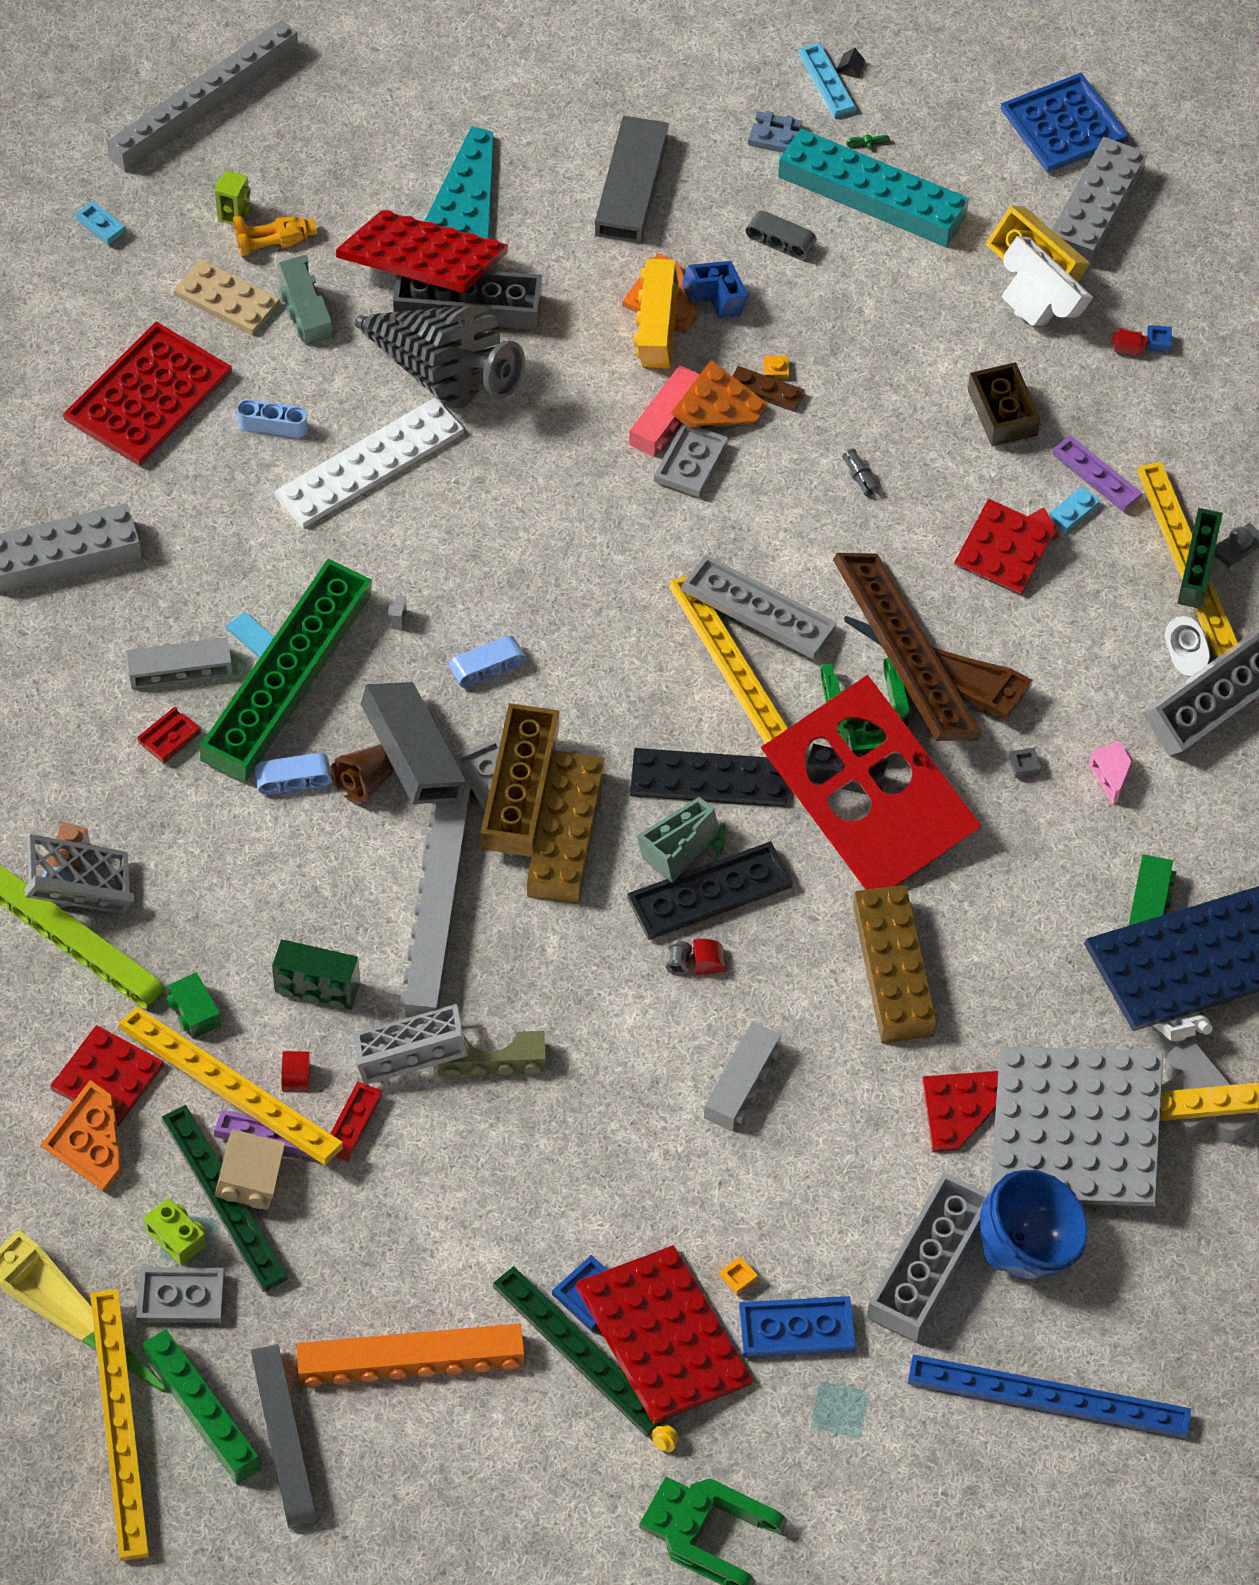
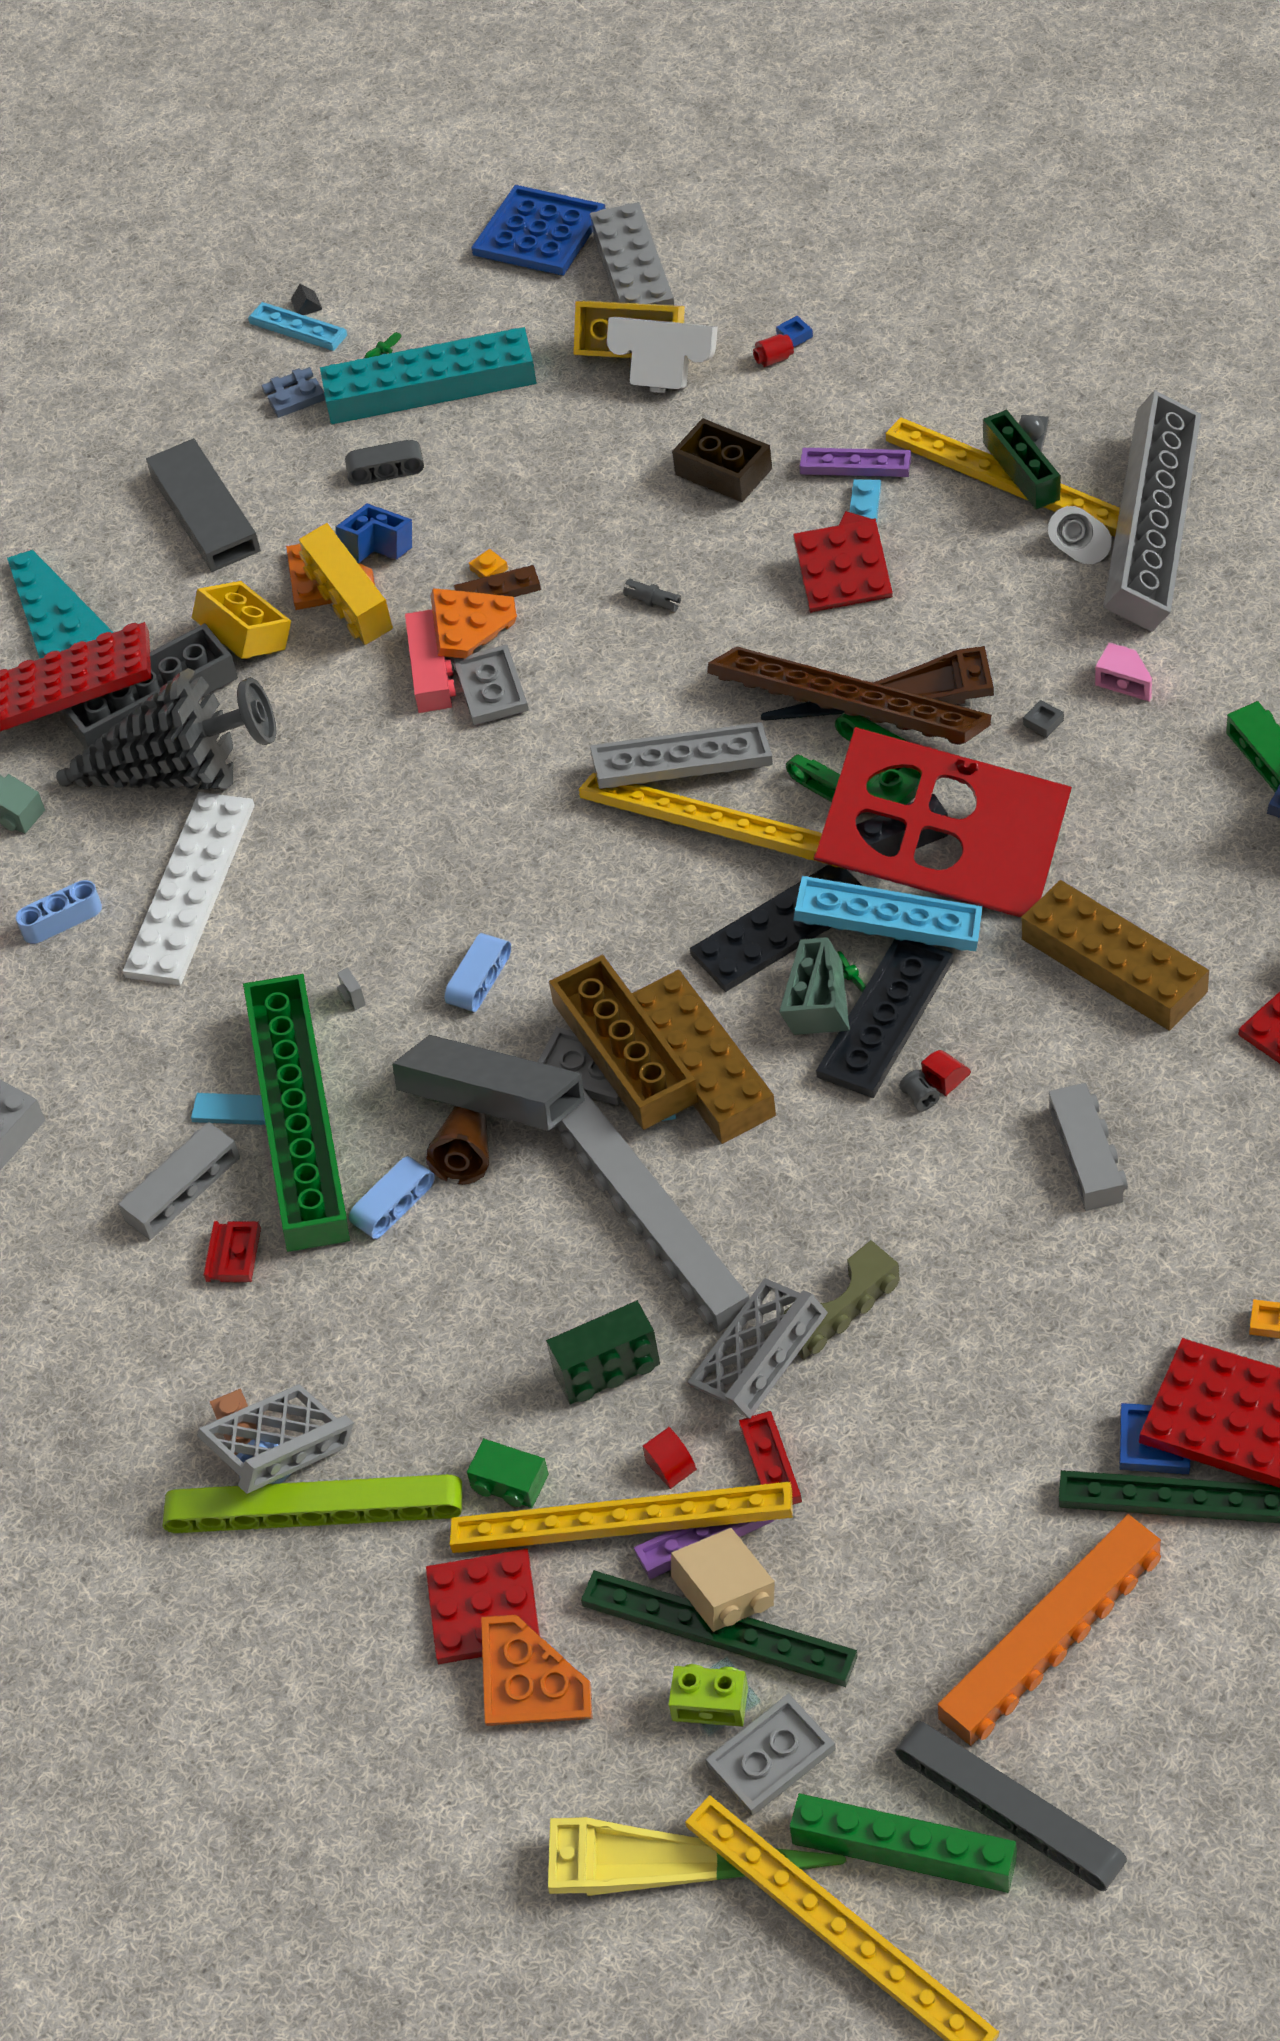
camera: 30 degrees left, 5 degrees down
none -> yellow brick [191,581,291,659]
none -> medium azure plate [793,876,983,952]

